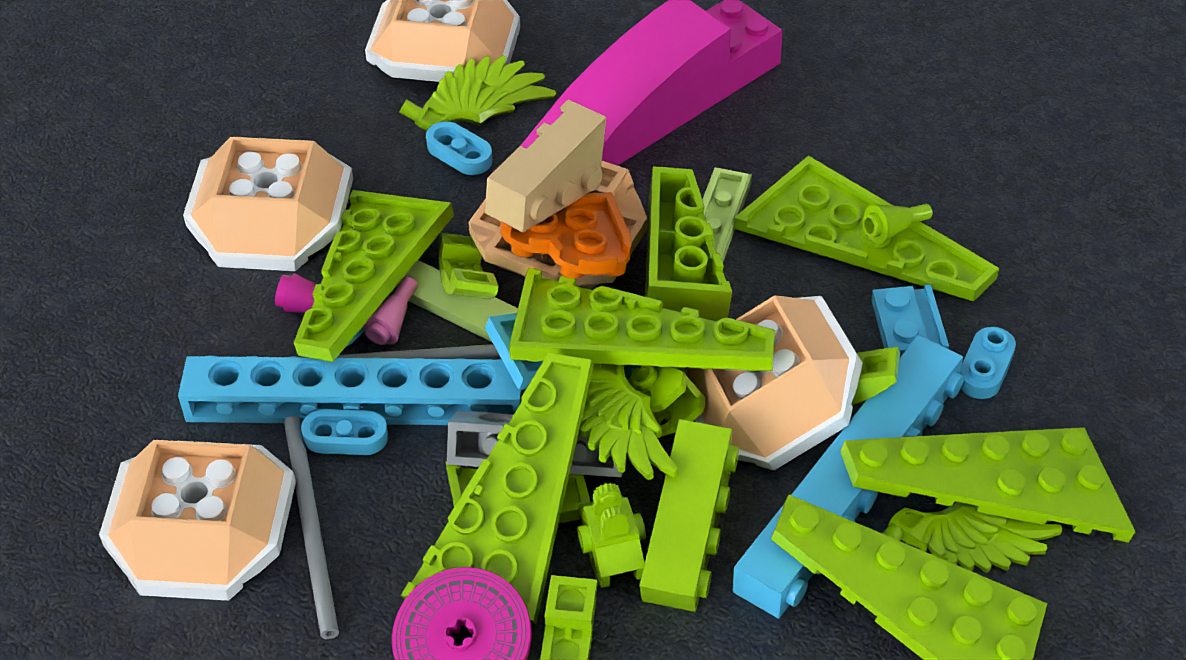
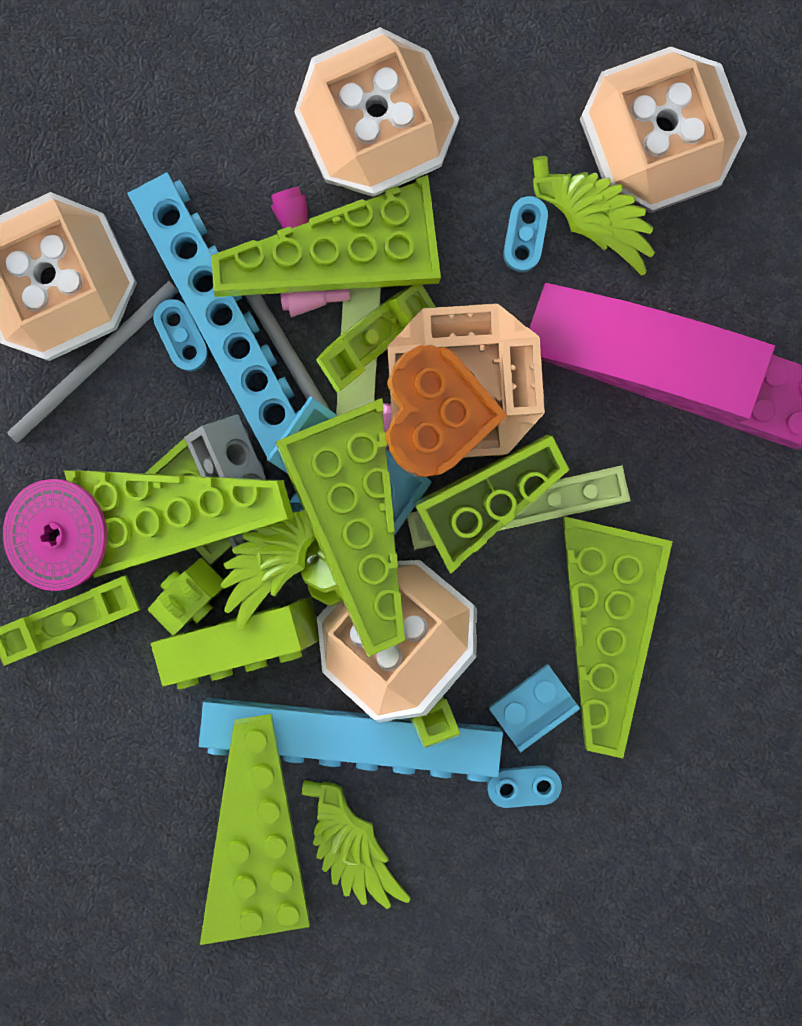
camera: 60 degrees right, 40 degrees up
tan wedge [485,99,606,232] -> none
lime wing [840,427,1135,543] -> none
lime cone [862,204,933,244] -> none

